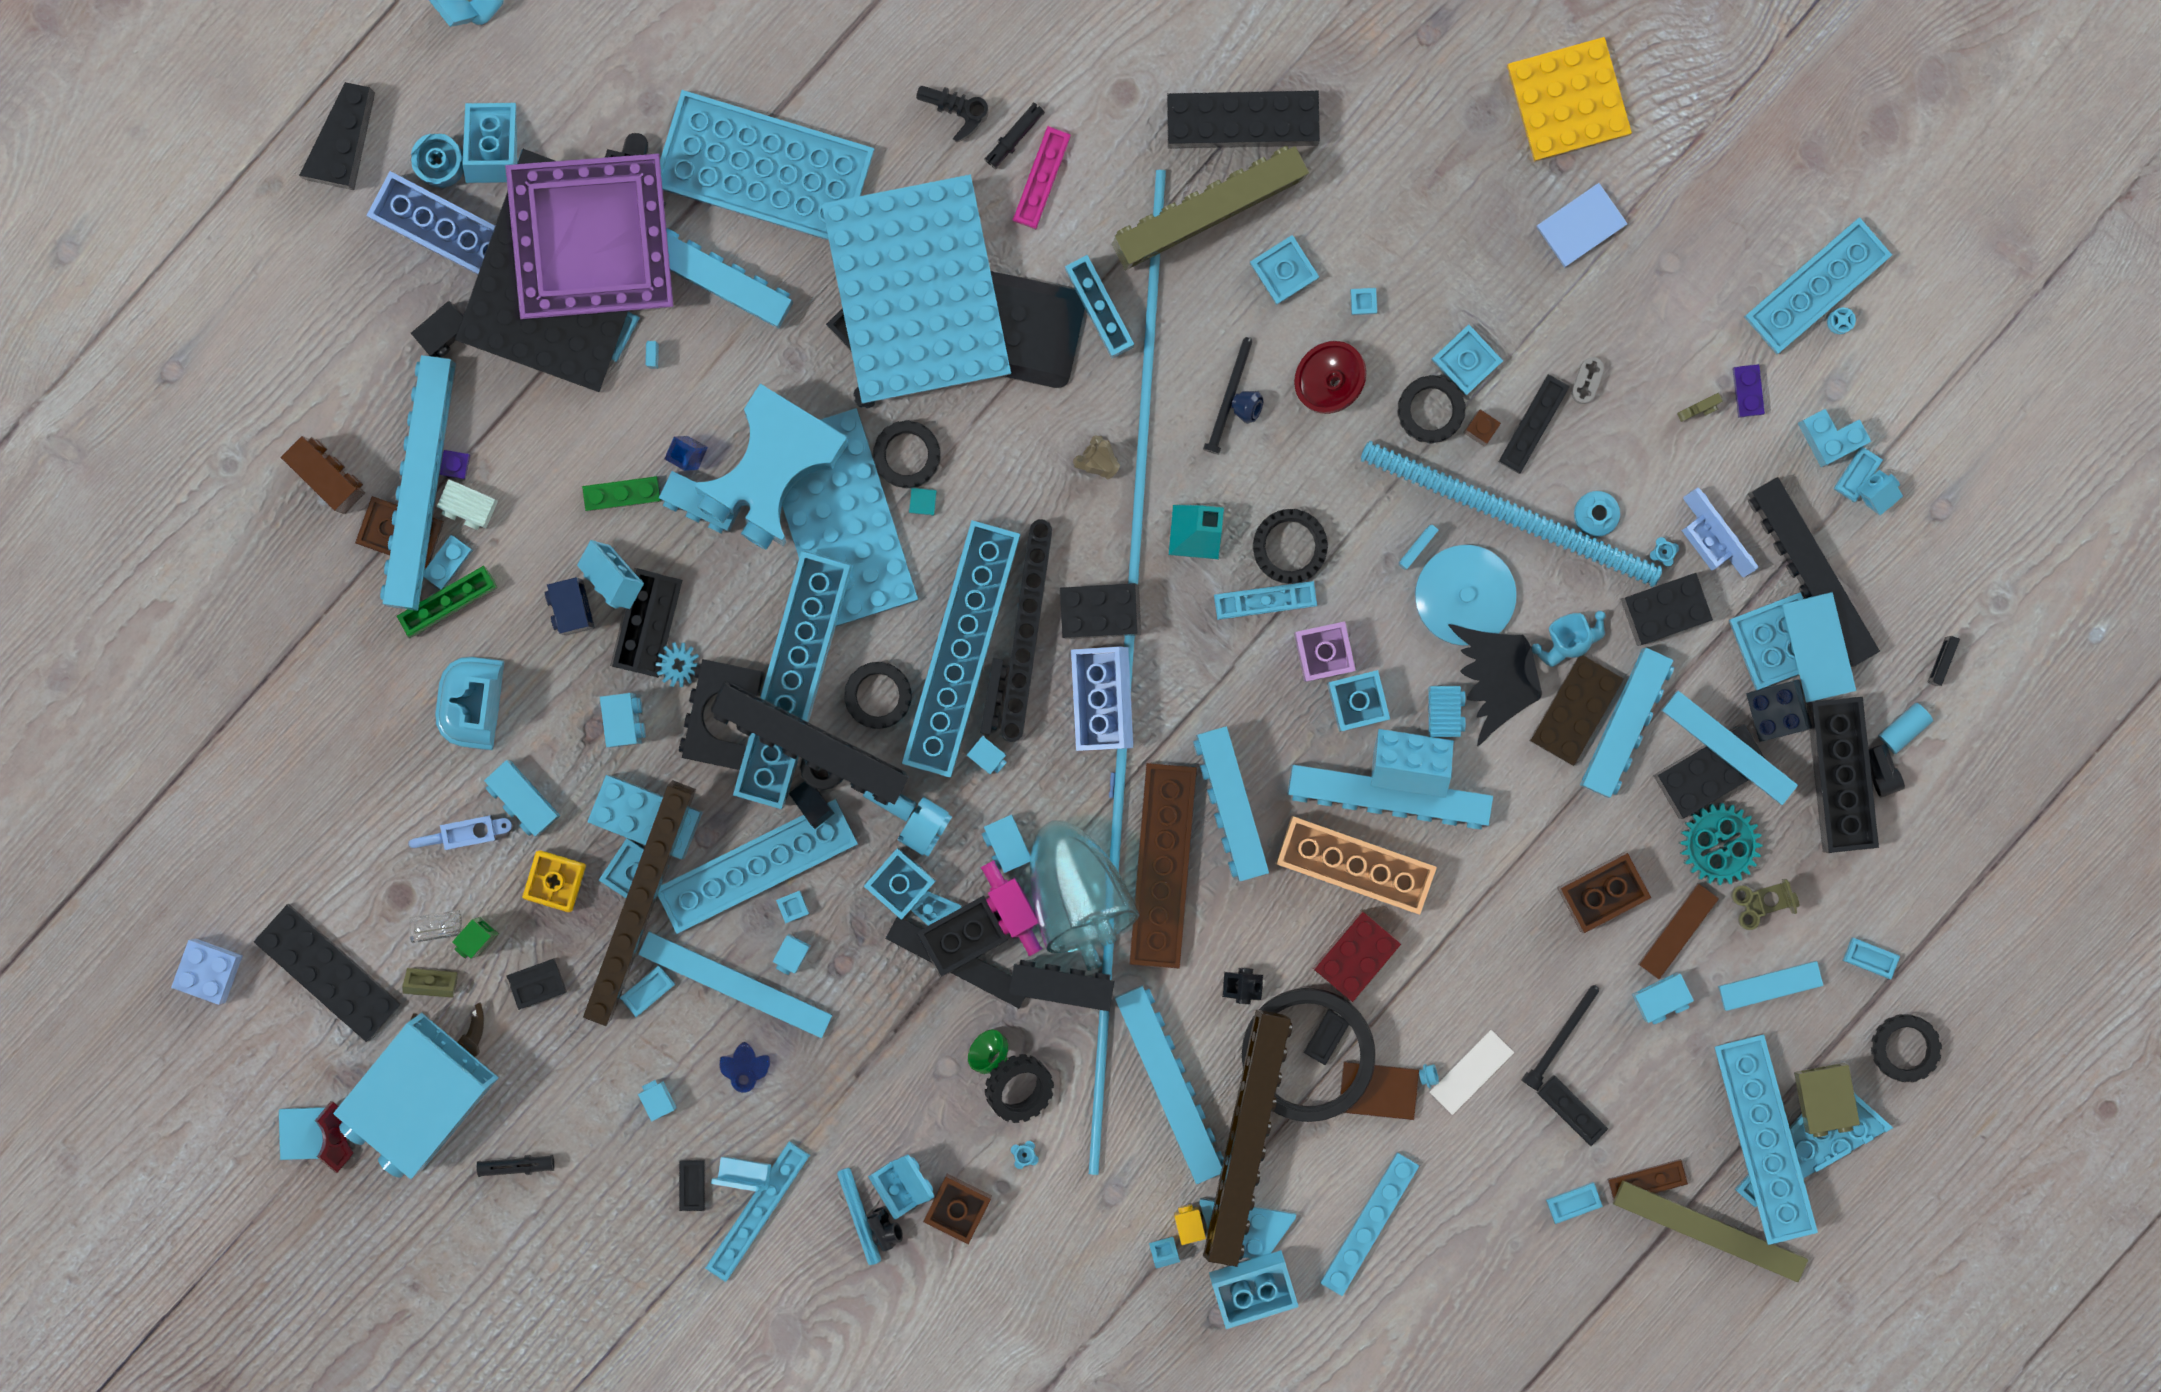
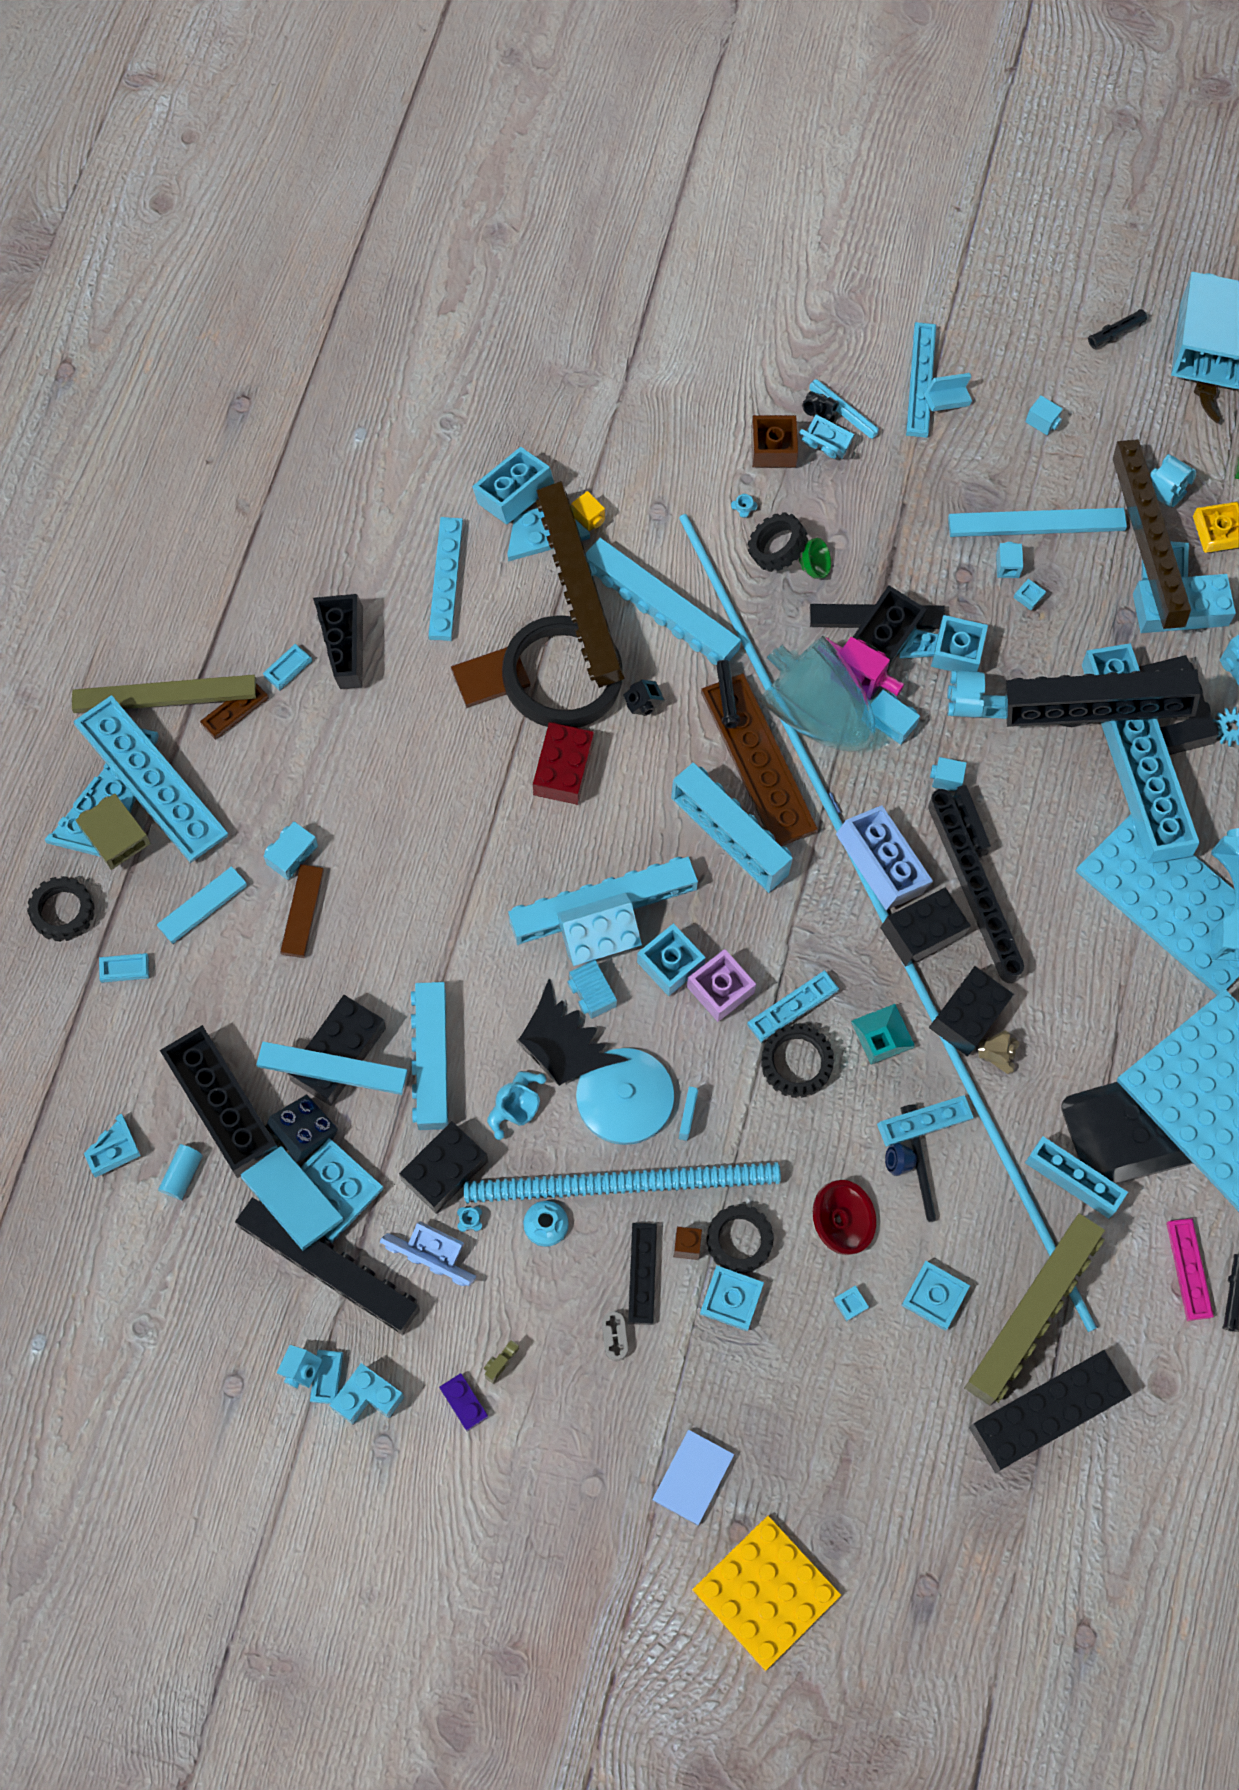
camera: 150 degrees right, 20 degrees down
black plate [506,958,567,1010] -> none
medium azure tile [620,965,675,1017] -> none
medium azure plate [658,799,858,934] -> none
black tile [679,1160,705,1211] -> none
clear blue plate [719,1042,770,1093] -> none
black tile [789,781,835,829] -> none
black tyre [844,662,912,729] -> none
black tyre [873,420,941,488] -> none
medium azure brick [902,520,1021,778] -> none
teal tile [909,488,937,516] -> none
black brick [1009,959,1115,1012] -> none
medium azure plate [1149,1237,1180,1269] -> none
light nougat brick [1275,816,1437,915] -> none
black tile [1303,1009,1349,1065] -> none
medium azure plate [1419,1064,1439,1089] -> none
white sticker [1430,1030,1514,1115] -> none
black piece [1521,985,1599,1092] -> none
dark brown plate [1529,655,1624,766] -> none
black tile [1536,1075,1608,1146] -> none
reddish brown brick [1557,852,1651,933] -> none
teal gear [1679,803,1763,885] -> none
olive piece [1731,879,1800,930] -> none
medium azure plate [1744,217,1892,355] -> none
medium azure wheel [1827,307,1856,335] -> none
black piece [1869,744,1905,798] -> none
black tile [1927,636,1960,686] -> none
none -> medium azure wing [84,1114,141,1178]
none -> black wedge [313,594,363,689]
none -> black axle [716,660,740,728]
none -> medium azure plate [877,1095,974,1147]
none -> black brick [929,966,1014,1057]
none -> medium azure brick [1150,454,1196,508]

